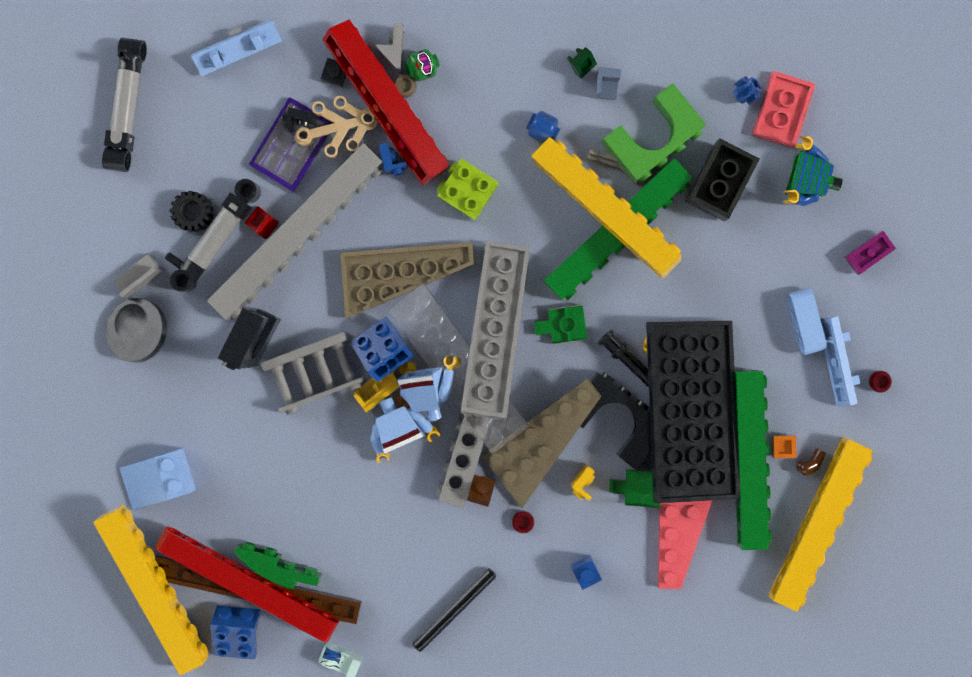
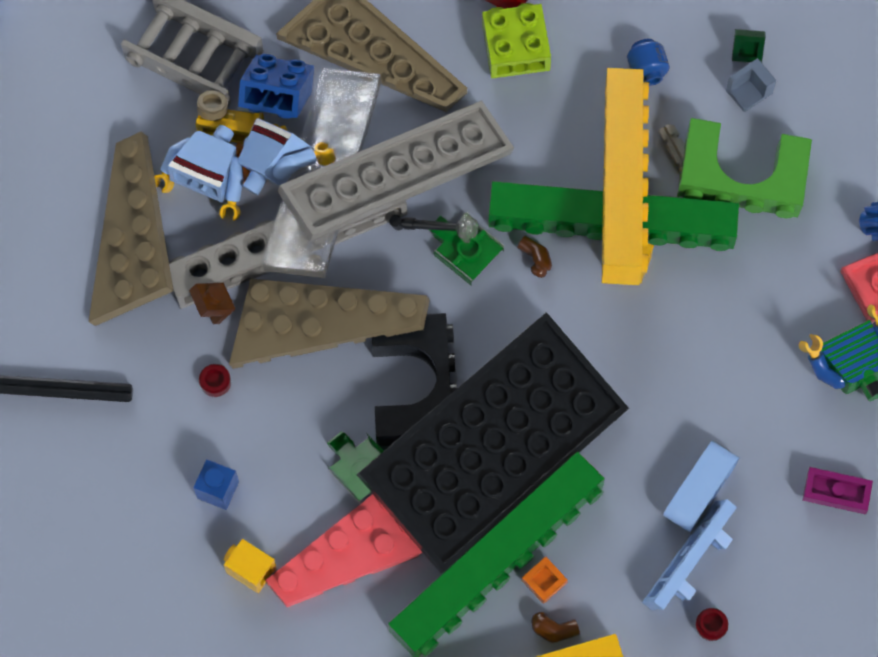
camera: 45 degrees right, 20 degrees down
yellow bracket [570,464,595,500] -> none
black pin [598,329,649,387] -> none
pearl dark grey brick [685,138,760,221] -> none
none -> dark tan wing [88,131,174,326]
none -> dark tan tile [197,90,228,121]
none -> yellow brick [223,539,277,594]
none -> piece [389,213,478,243]
none -> reddish brown arm [517,235,552,278]

